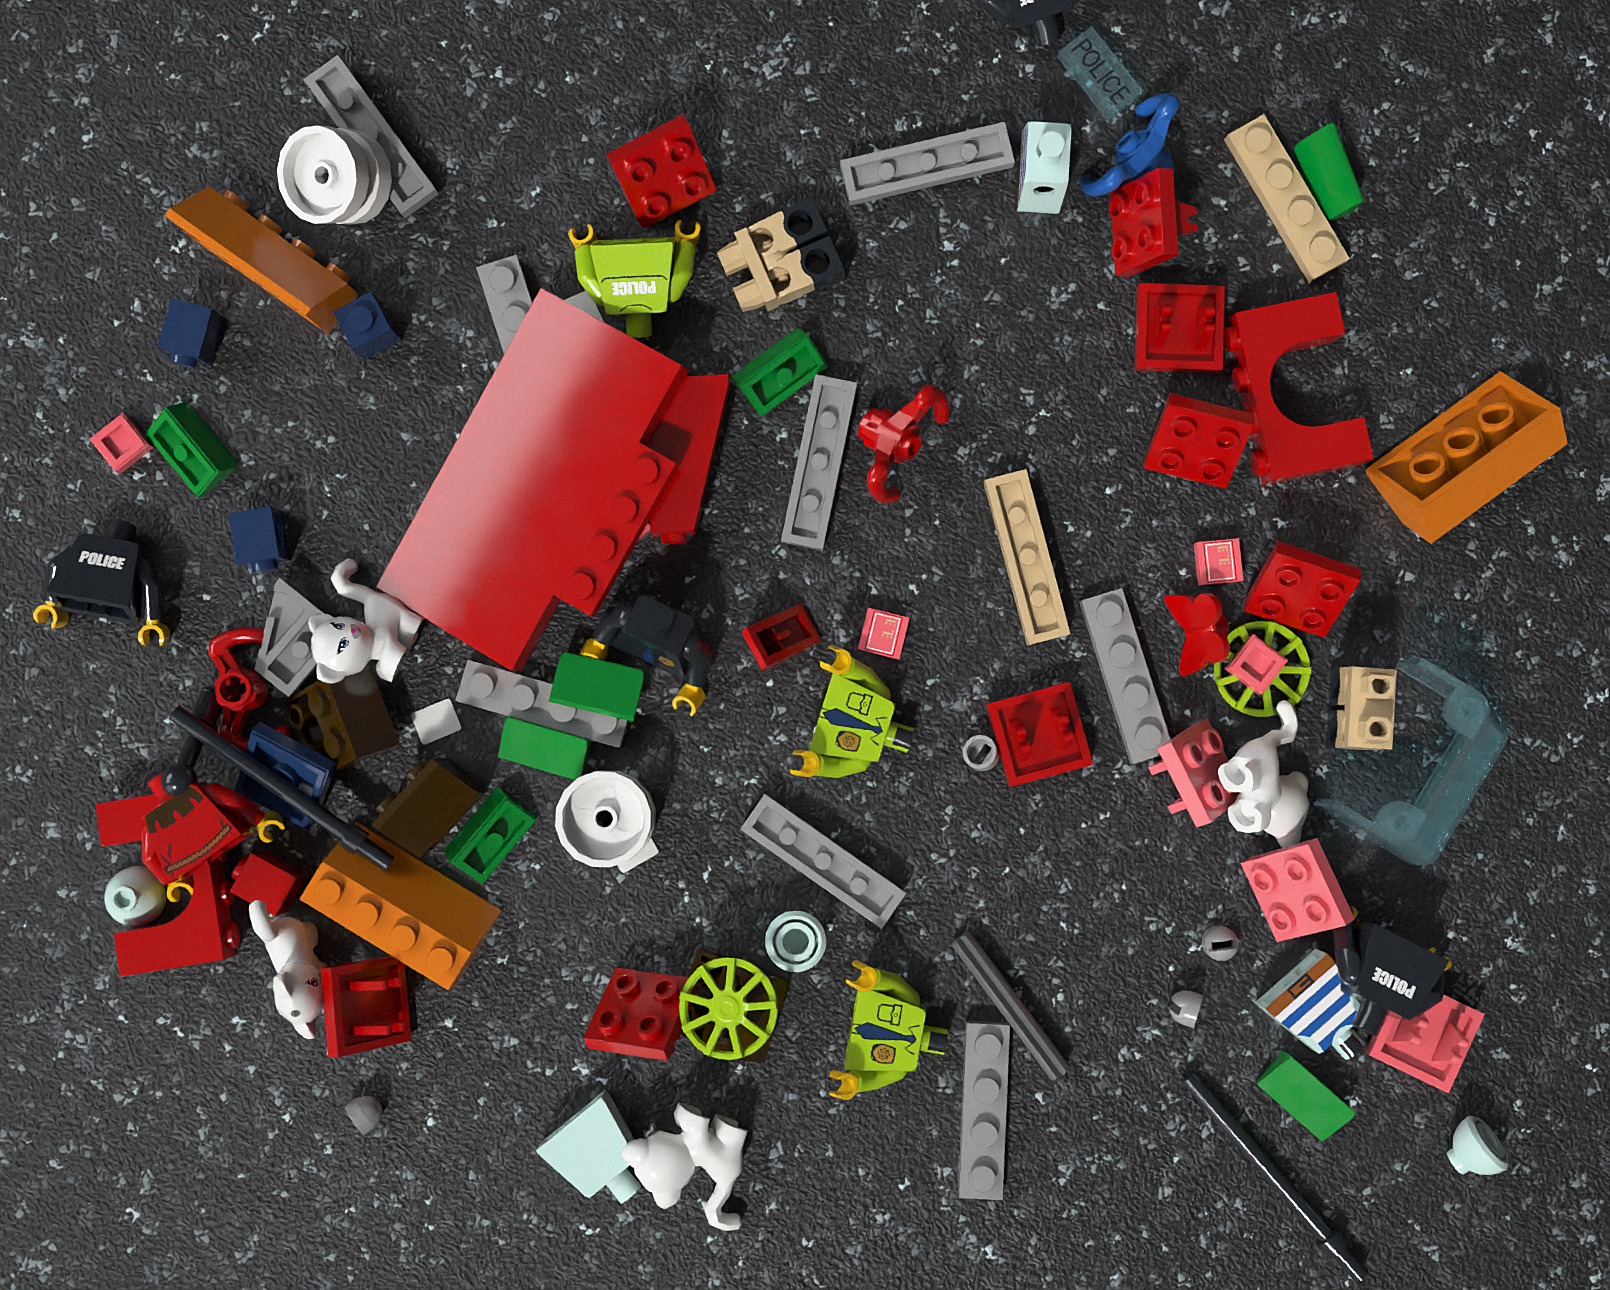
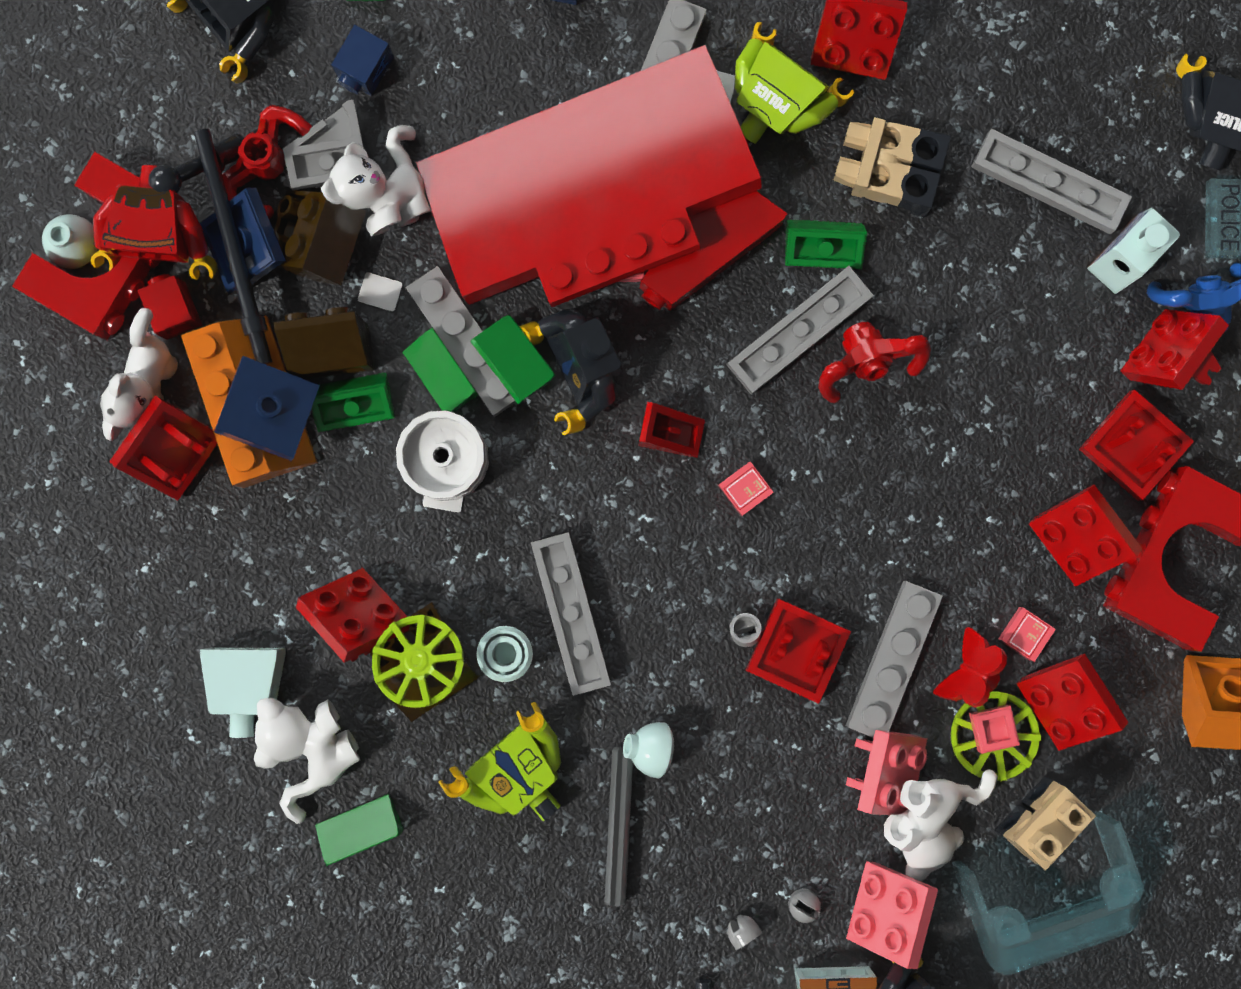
camera: 30 degrees right, 0 degrees up
light grey hinge [344,1096,382,1135] -> none
lime torso [790,645,915,778] -> none
light grey plate [958,1020,1010,1200] -> none
tan plate [984,469,1070,646] -> none
none -> dark blue plate [214,356,320,461]
none -> slope [315,794,404,866]
none -> light aqua brick [623,722,674,779]

